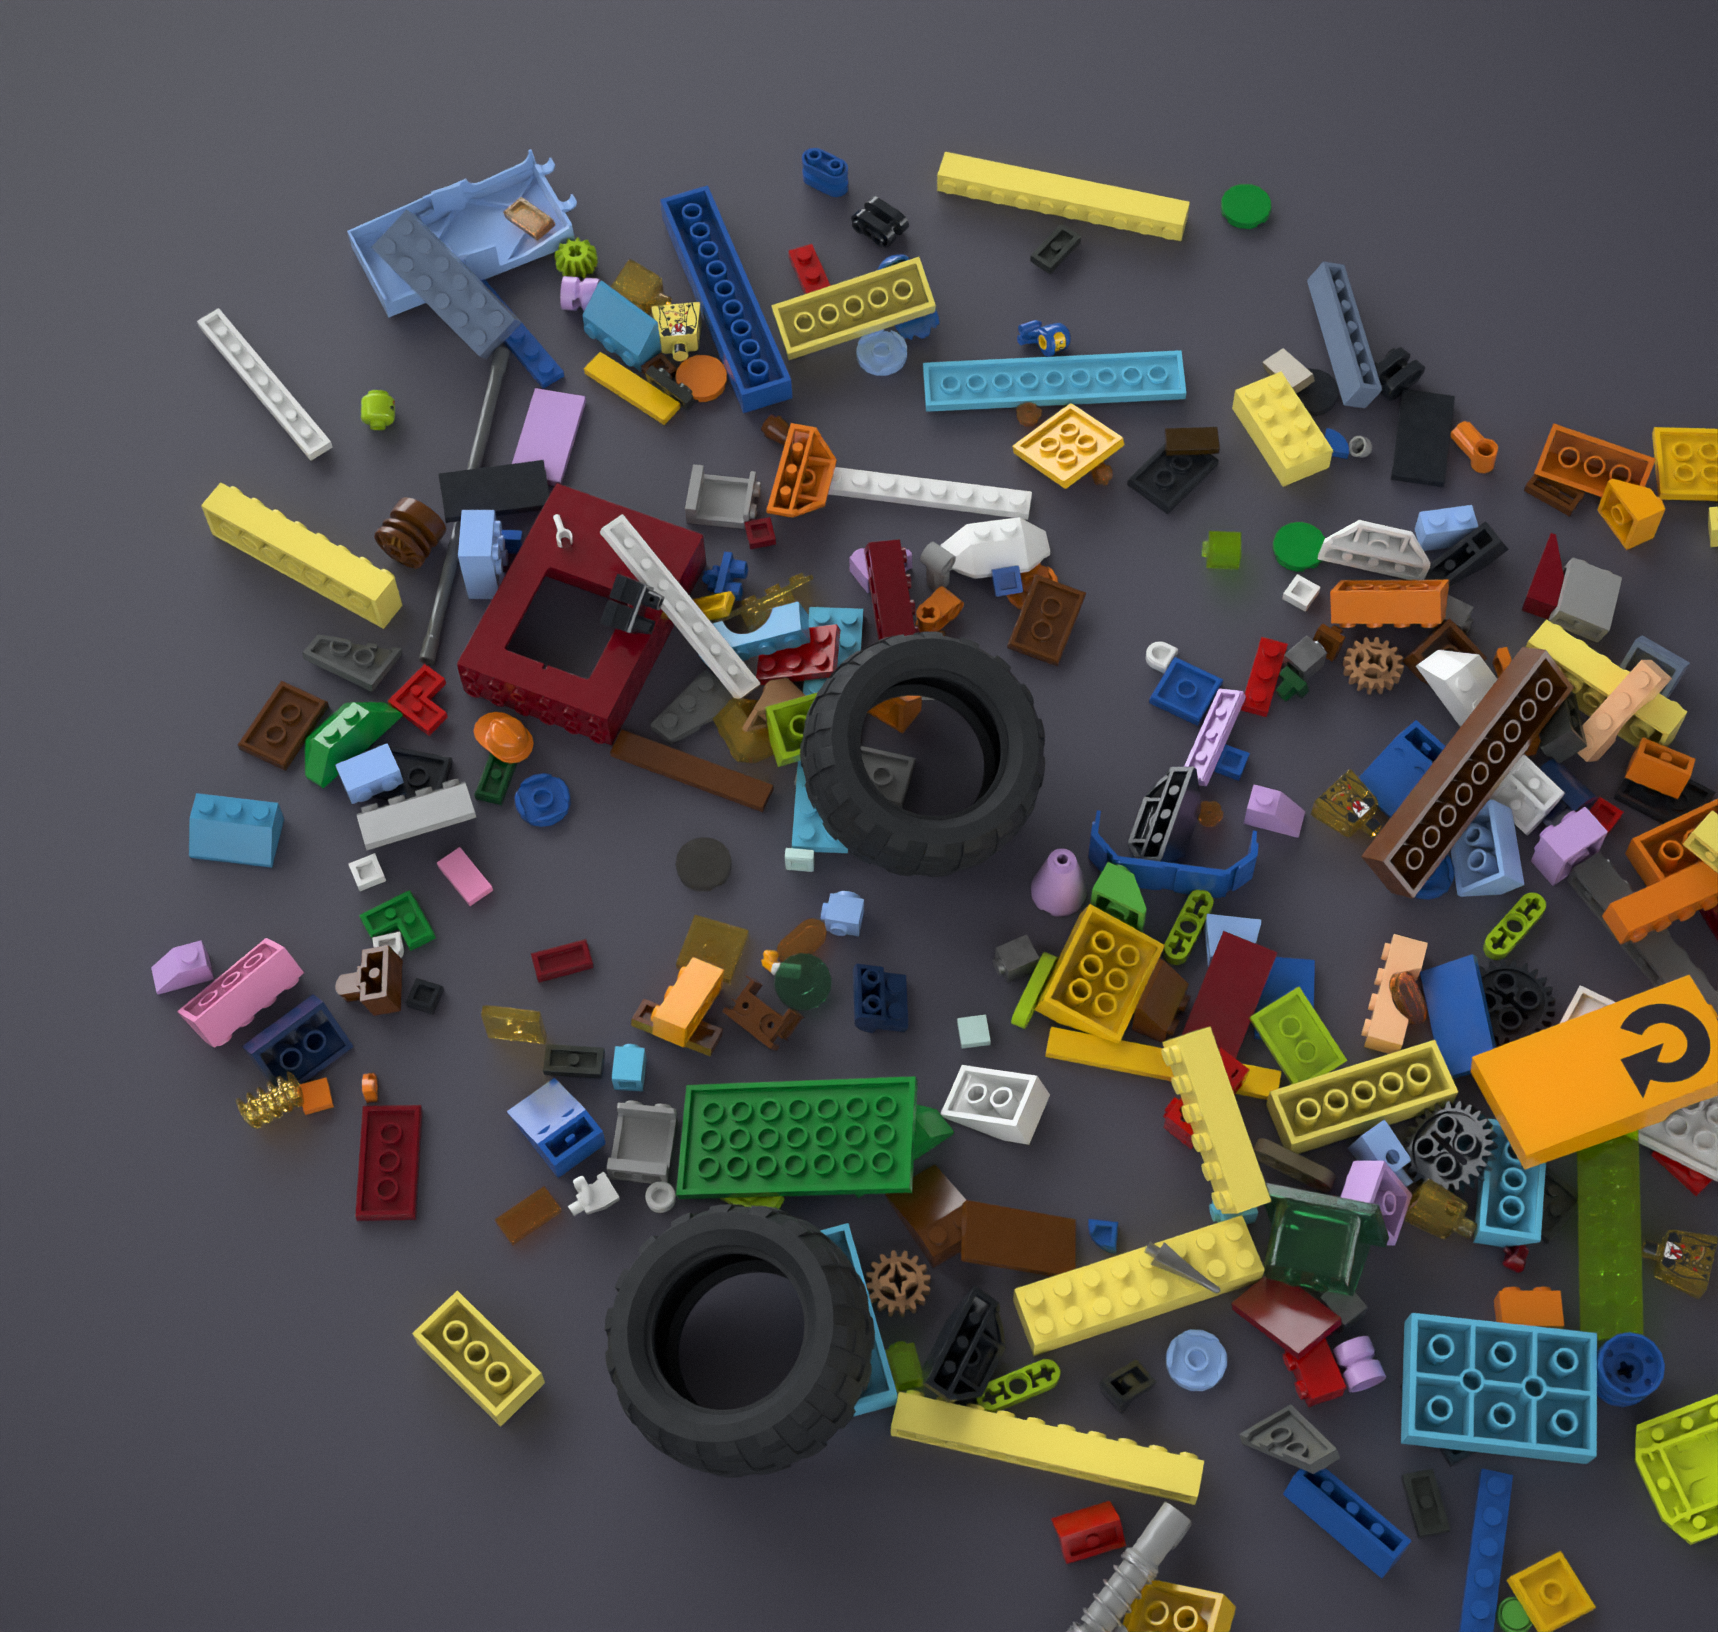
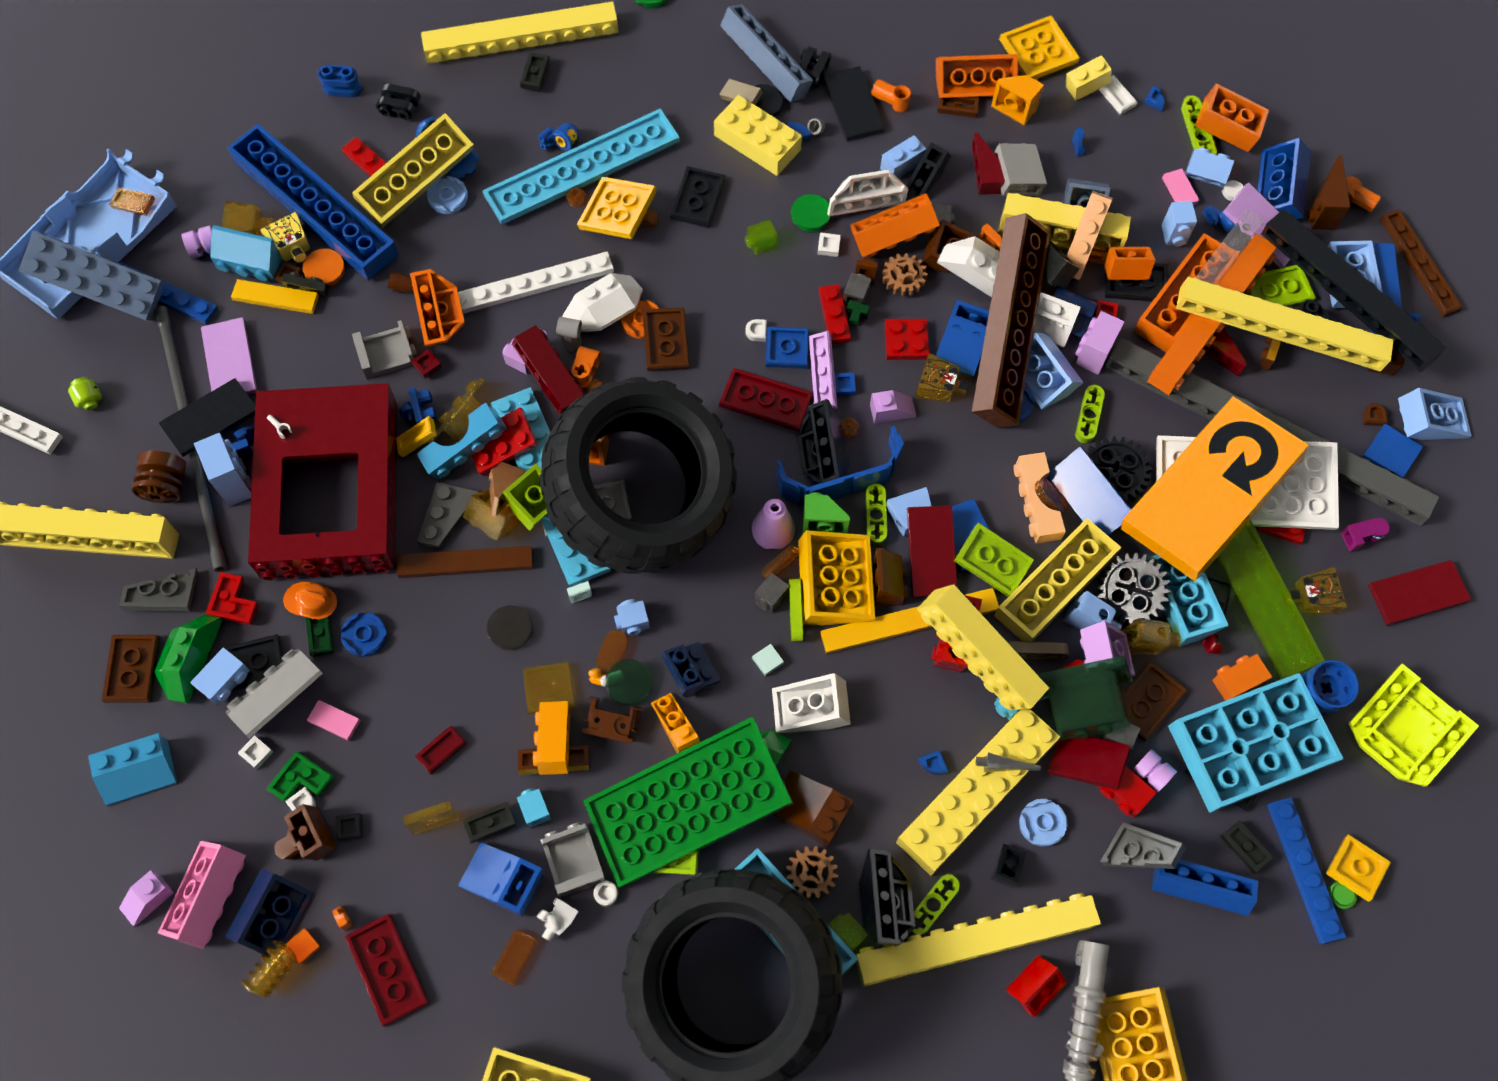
camera: 30 degrees left, 5 degrees up
lime gear [554,237,598,279] -> none
white plate [600,514,761,702] -> none
black hips [600,574,665,635] -> none
reddish brown tile [961,1200,1076,1277] -> none
blue tile [991,565,1023,597] -> none
dark brown tile [1164,427,1220,456] -> none
none -> blue tile [233,426,254,444]
none -> light orange slope [651,693,700,754]
none -> dark red tile [719,368,813,432]
none -> clear orange tile [761,544,799,579]
none -> red plate [884,319,929,360]
none -> blue tile [1072,128,1086,157]
none -> clear orange tile [1088,244,1110,264]
none -> reddish brown tile [1108,661,1187,742]

